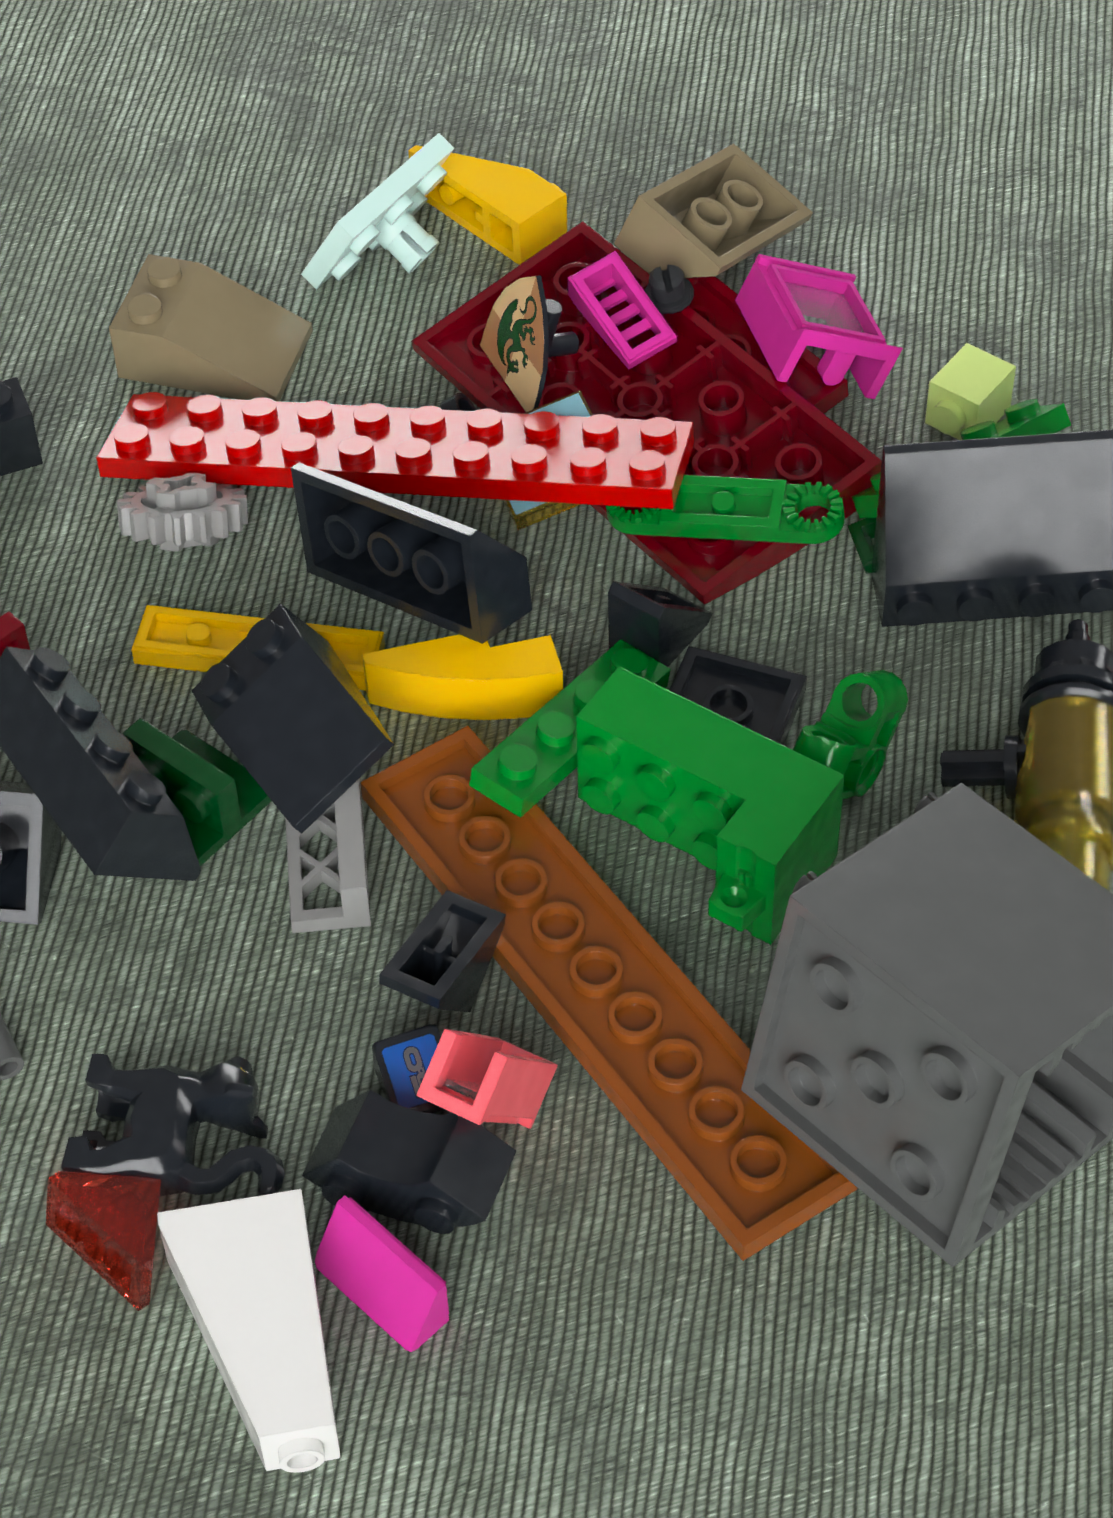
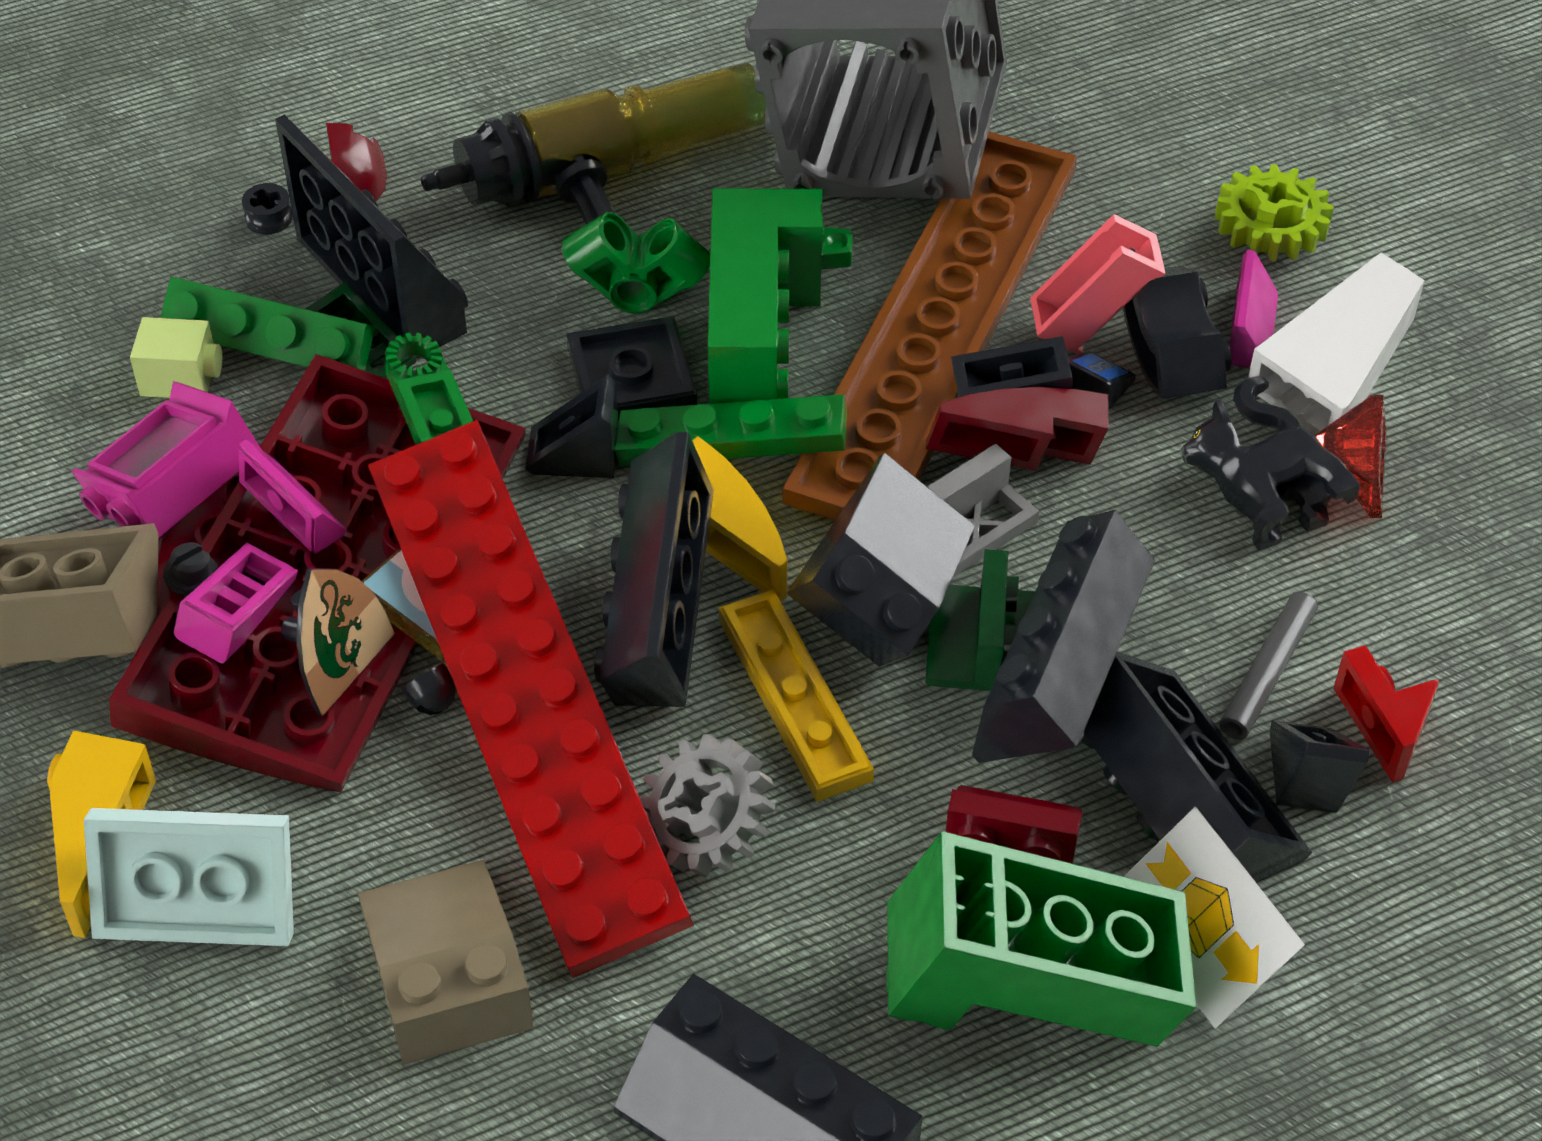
camera: 125 degrees left, 0 degrees up
none -> dark pink slope [239,440,347,554]
none -> dark red slope [926,387,1109,471]
none -> lime gear [1214,164,1334,262]

